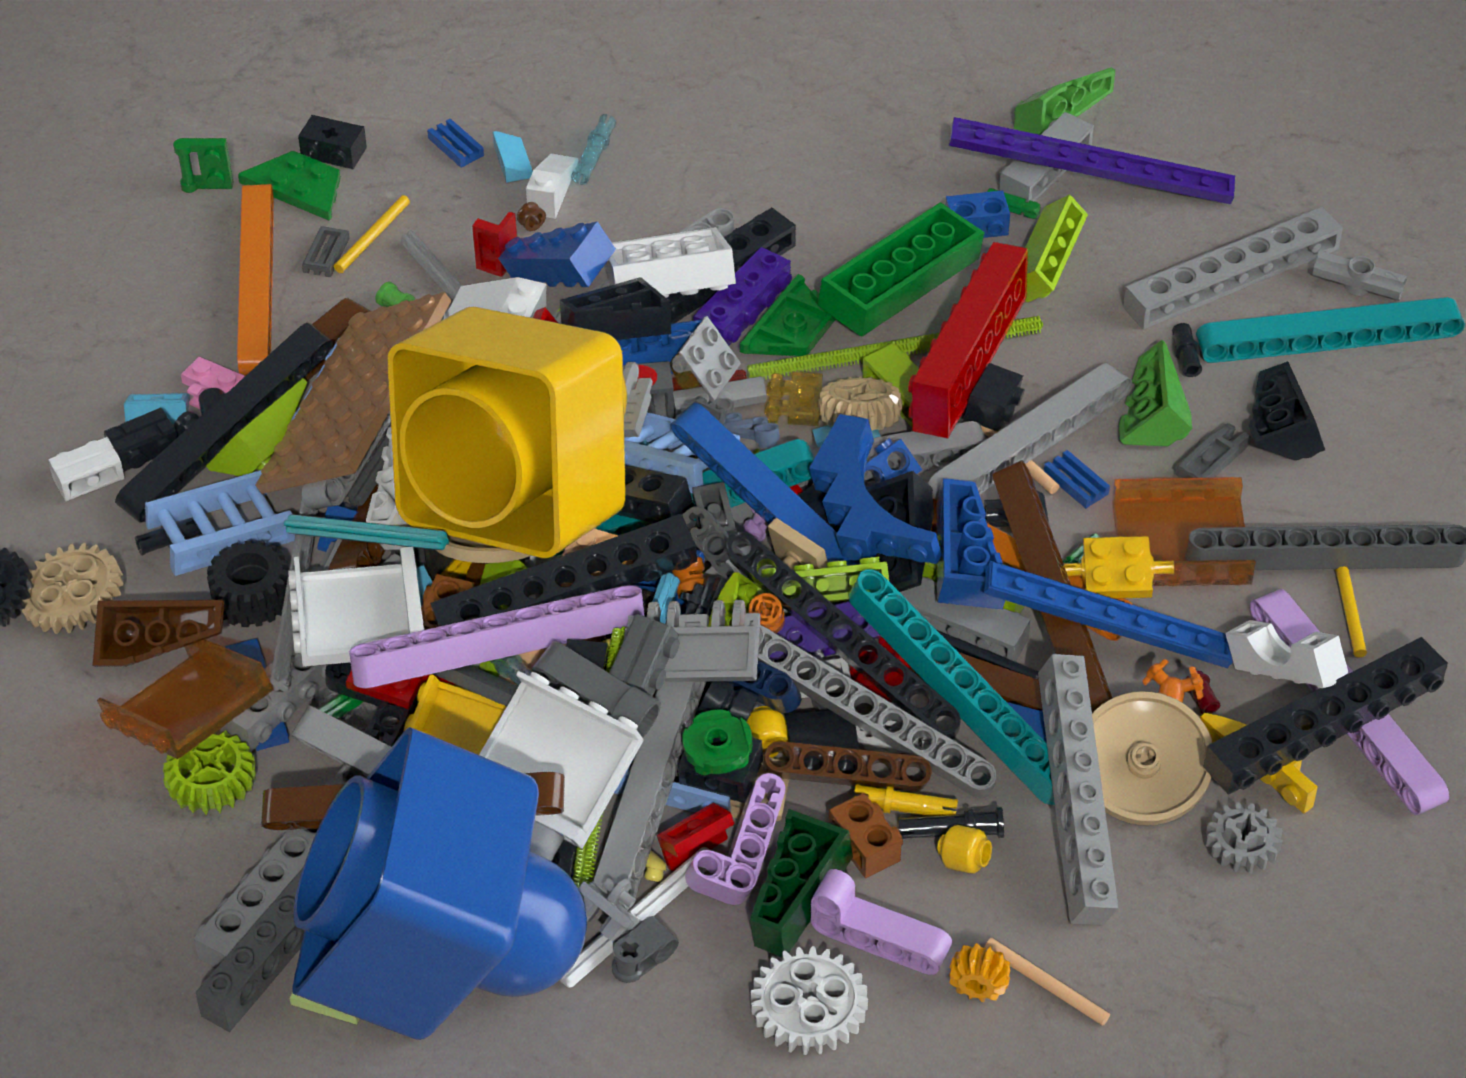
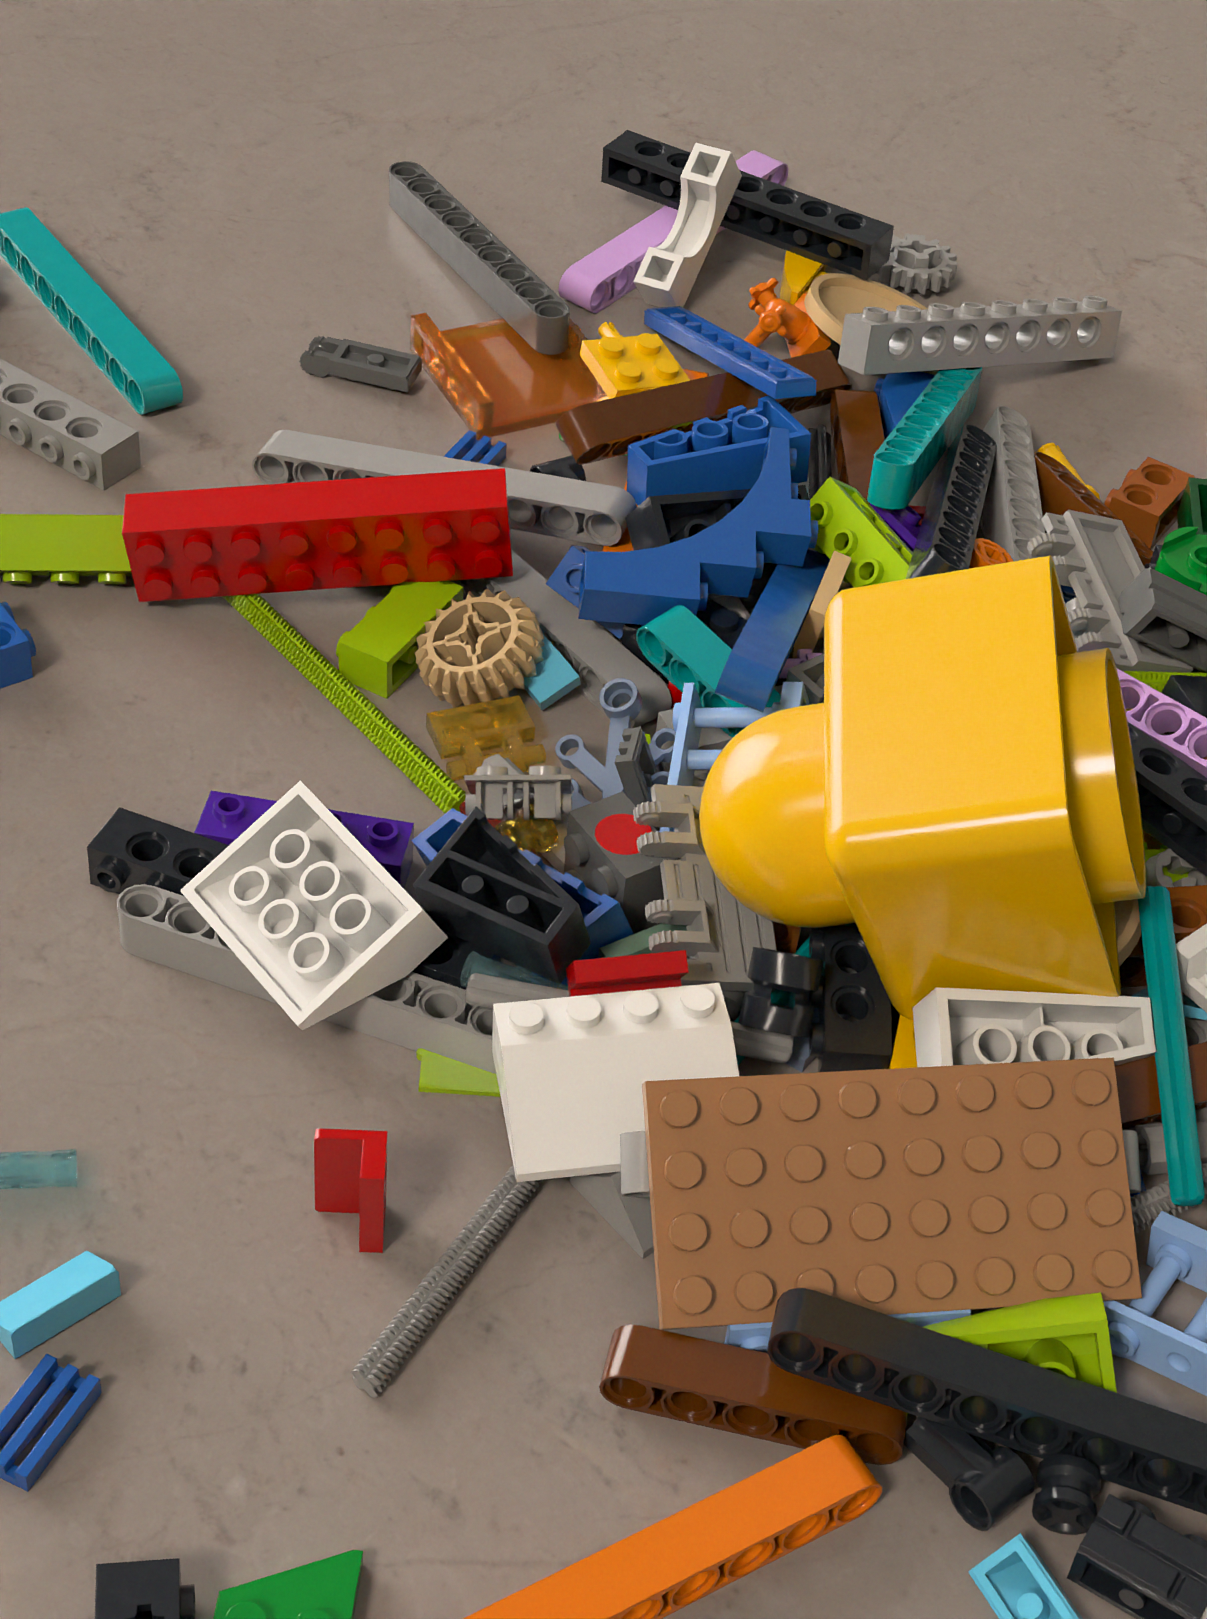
camera: 120 degrees left, 5 degrees down
bright pink plate [181,357,245,409] -> none
dark grey tile [302,226,350,277] -> none
yellow bar [334,195,410,273] -> none
bright green bush [375,281,415,307] -> none
blue wedge [498,221,616,287] -> none
reddish brown bush [517,202,546,231] -> none
white slope [526,154,578,219] -> none
green wing [740,274,836,356] -> none
green brick [817,202,985,337] -> none
black pin [898,807,1004,839] -> none
yellow head [937,825,992,874] -> none
light nougat bar [984,938,1110,1026] -> none
bright green wedge [1119,340,1193,446] -> none
black pin [1172,323,1202,377] -> none
dark red pin [1186,671,1221,714] -> none
black wedge [1249,361,1325,461] -> none
yellow bar [1335,566,1367,657] -> none

